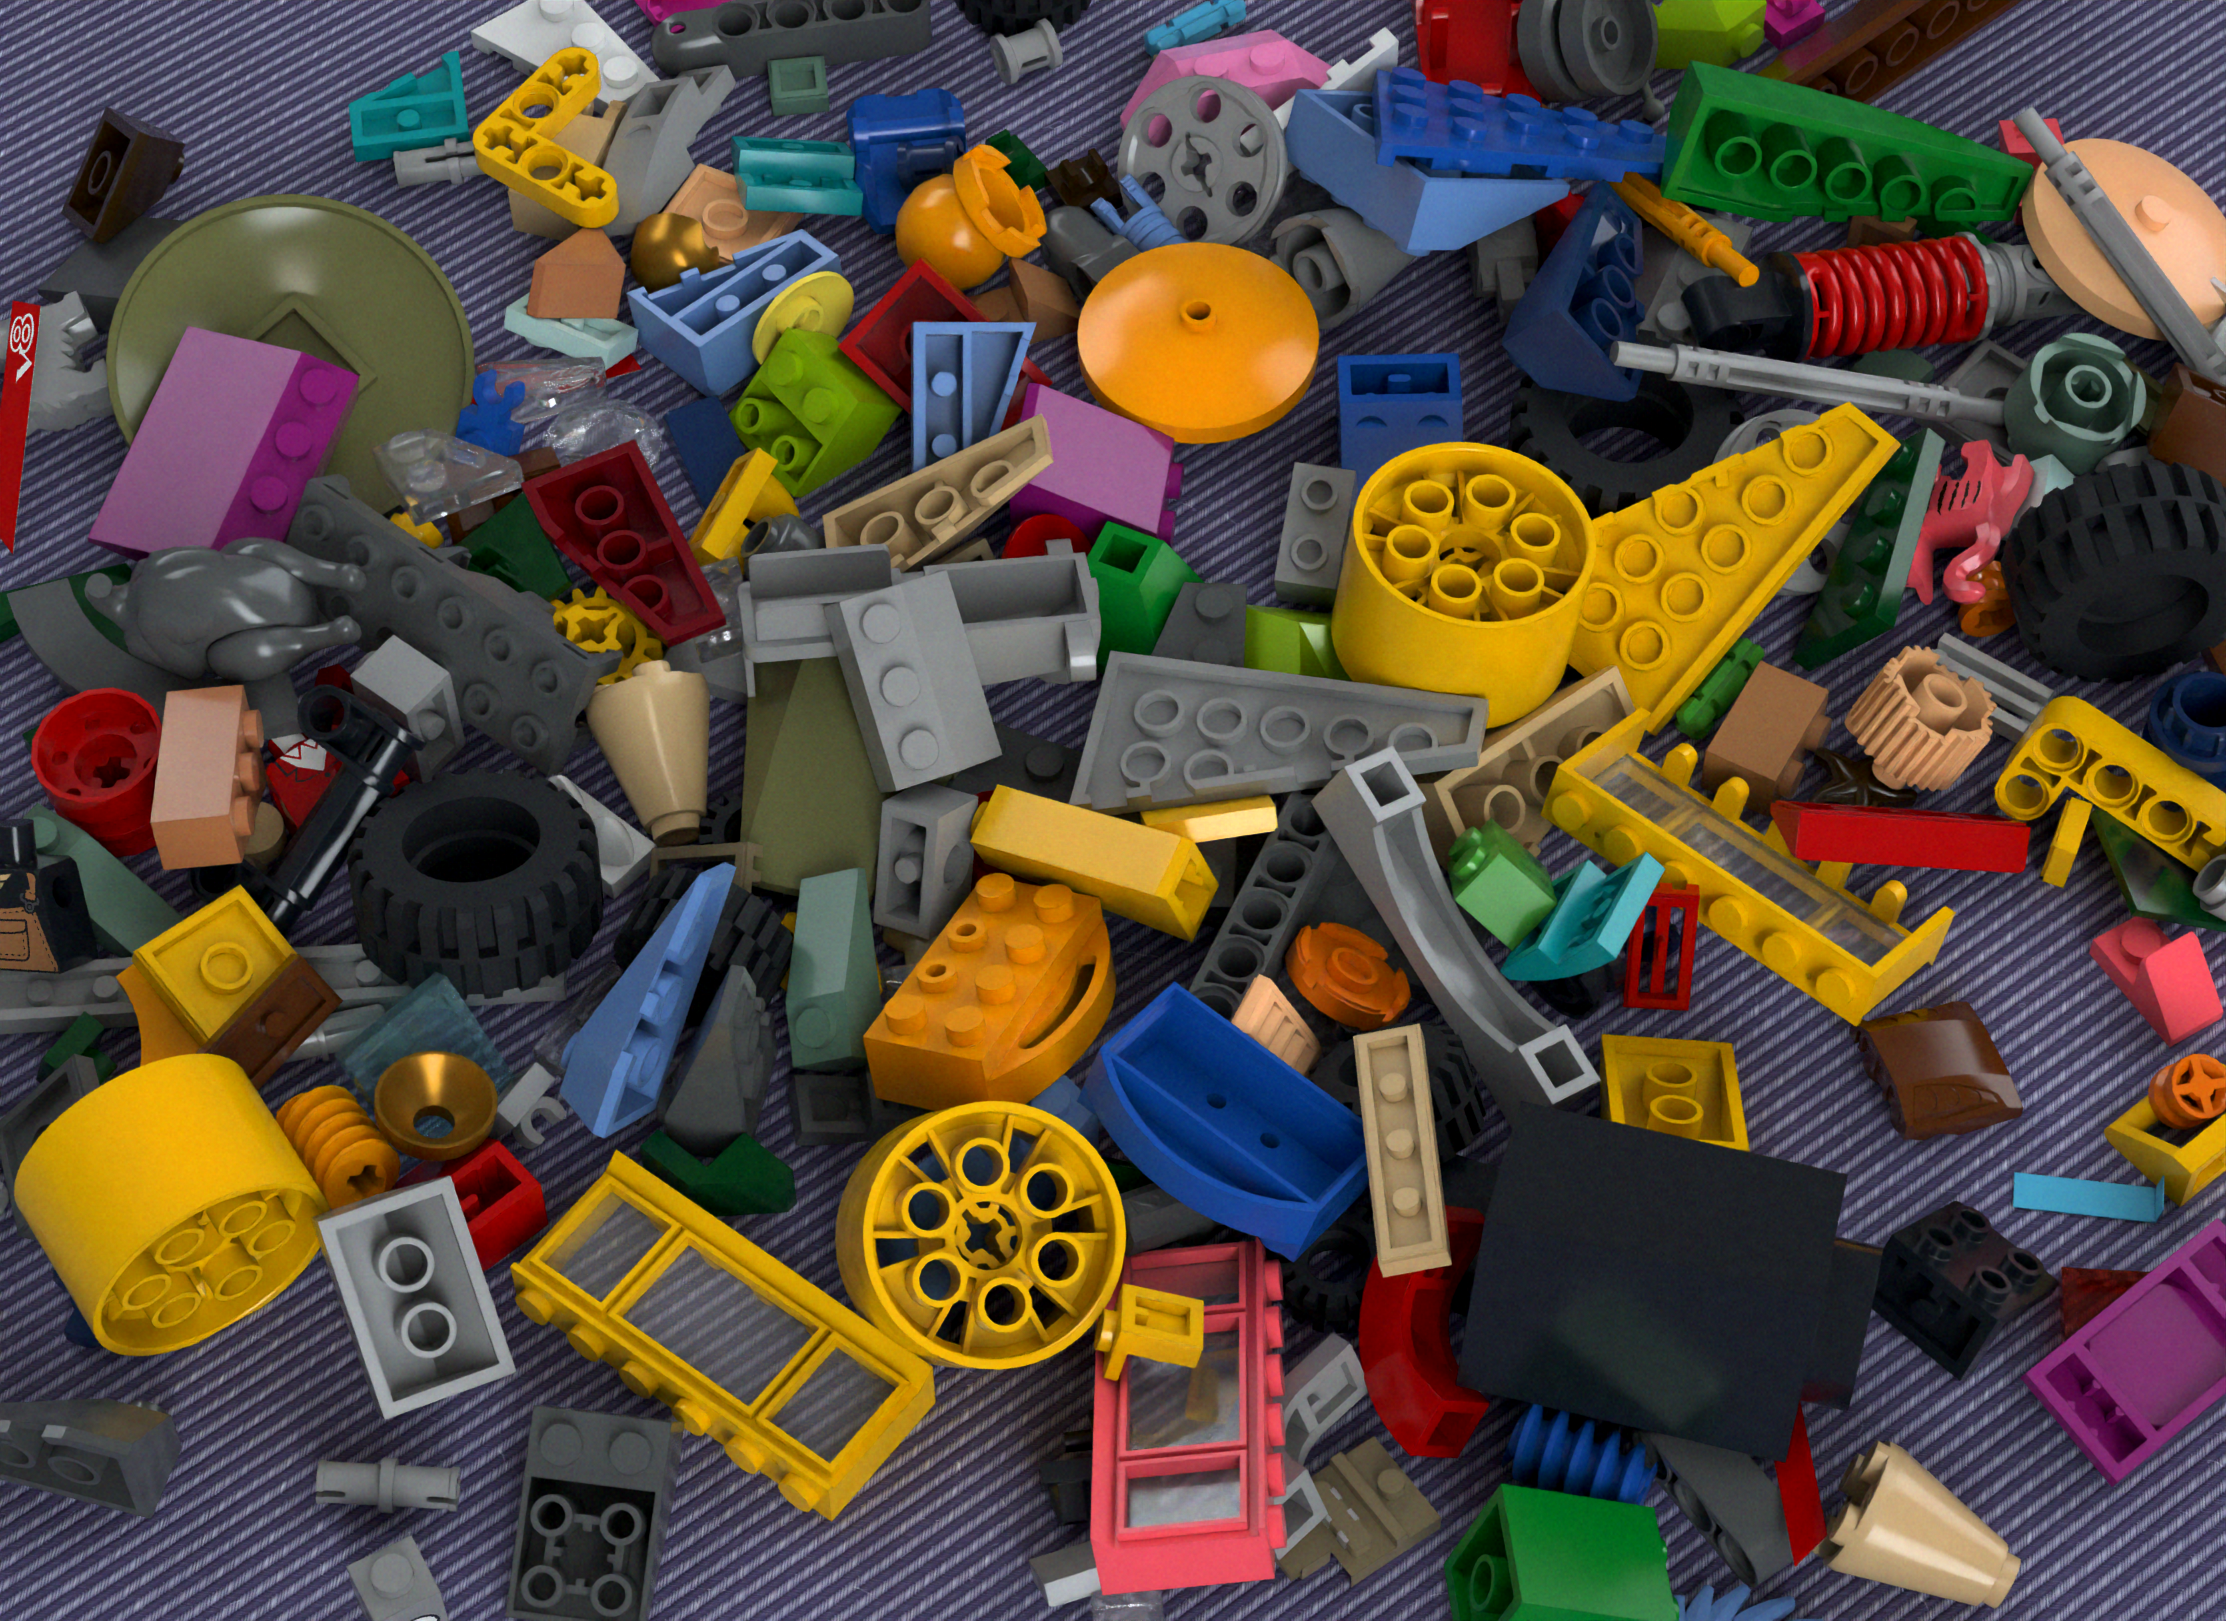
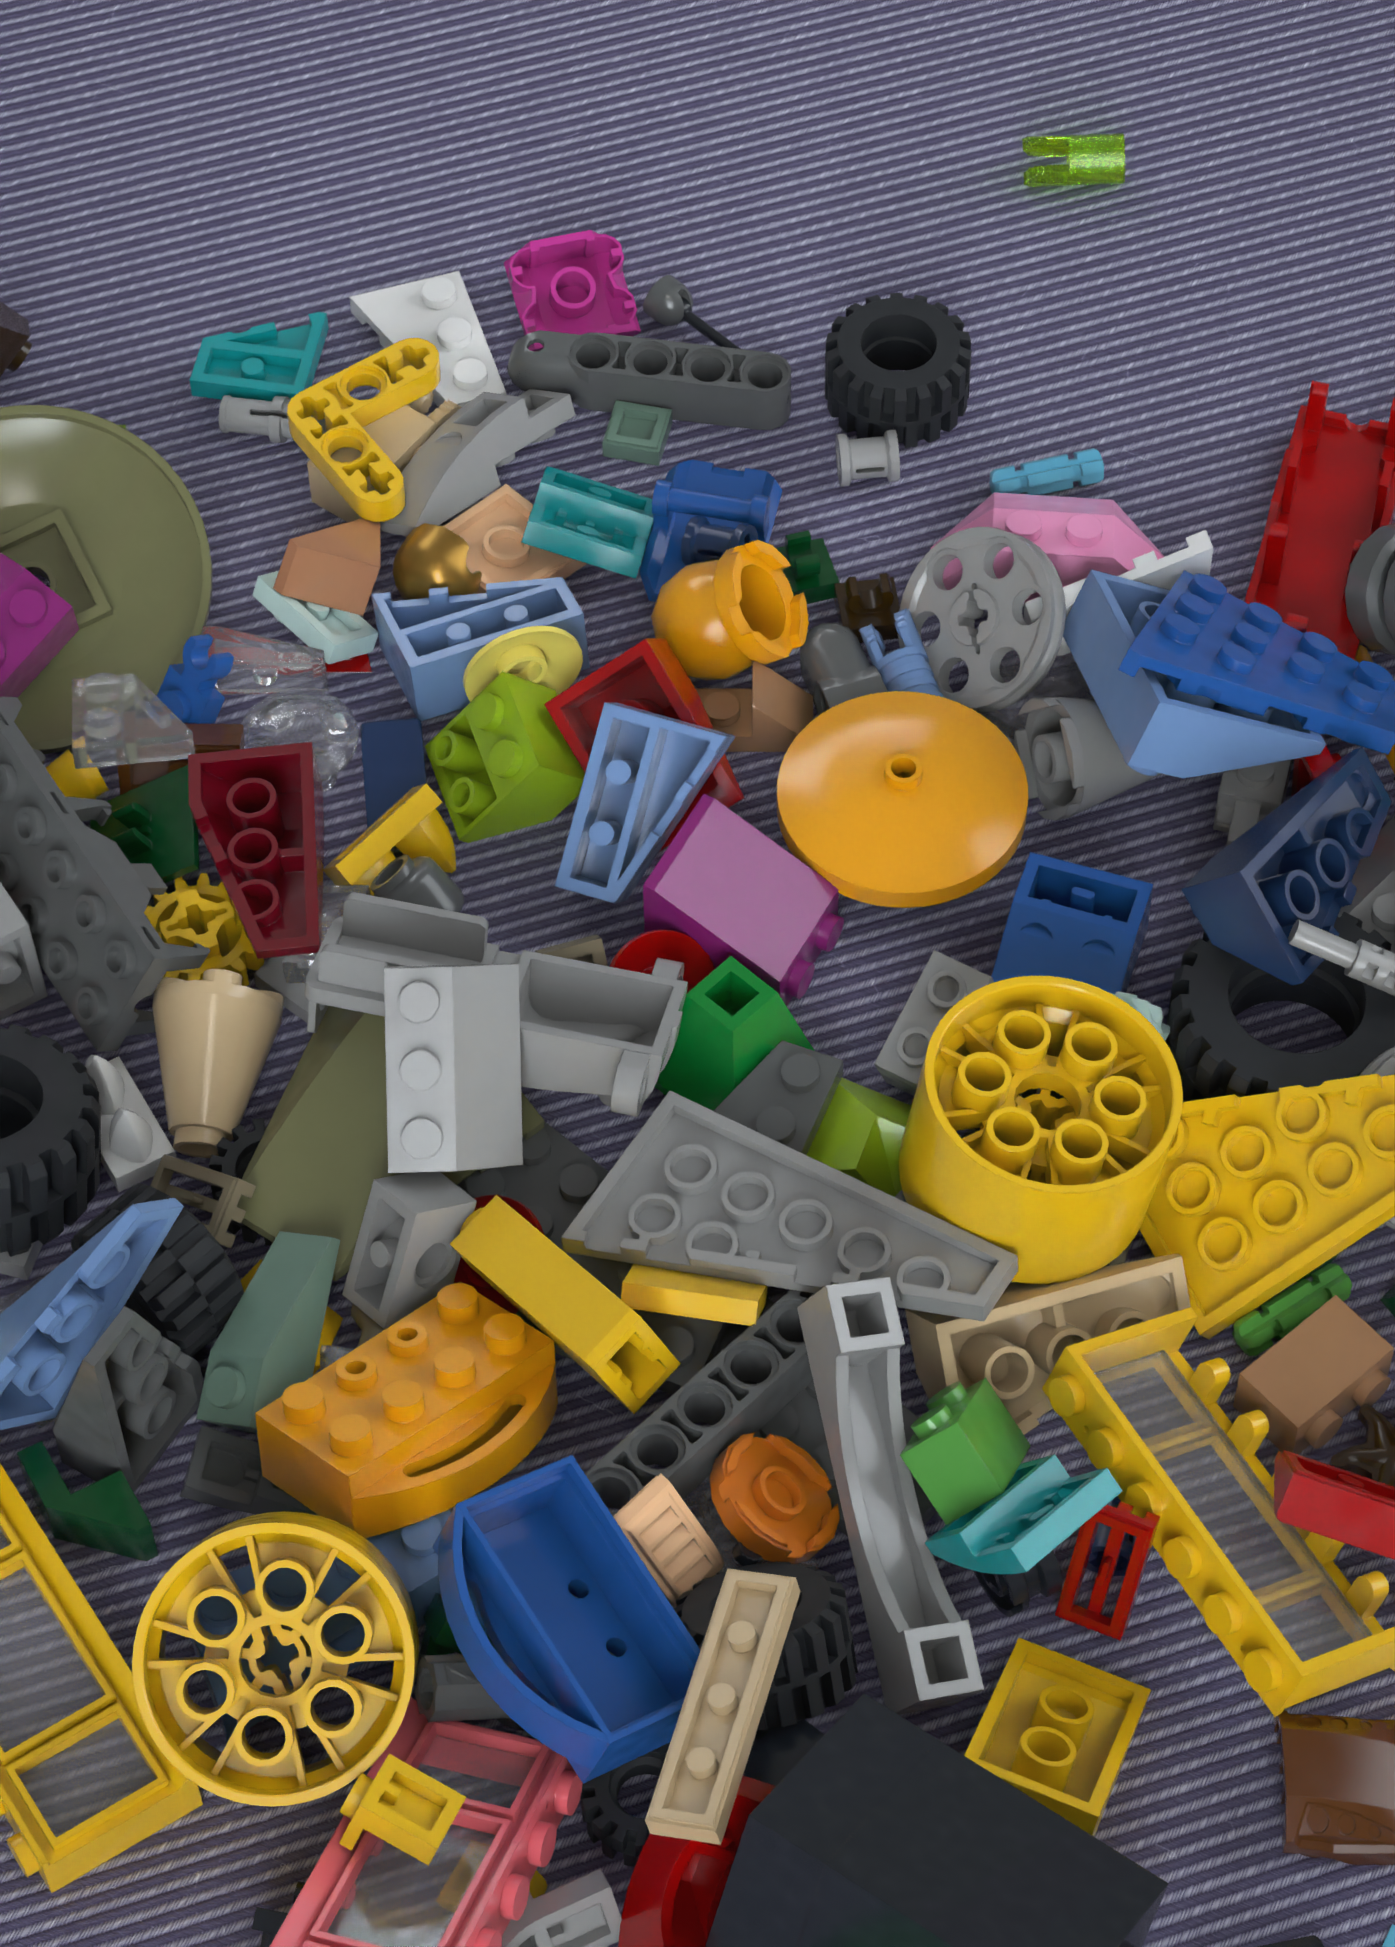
camera: 20 degrees right, 0 degrees up
tan wedge [822,414,1054,573] -> none

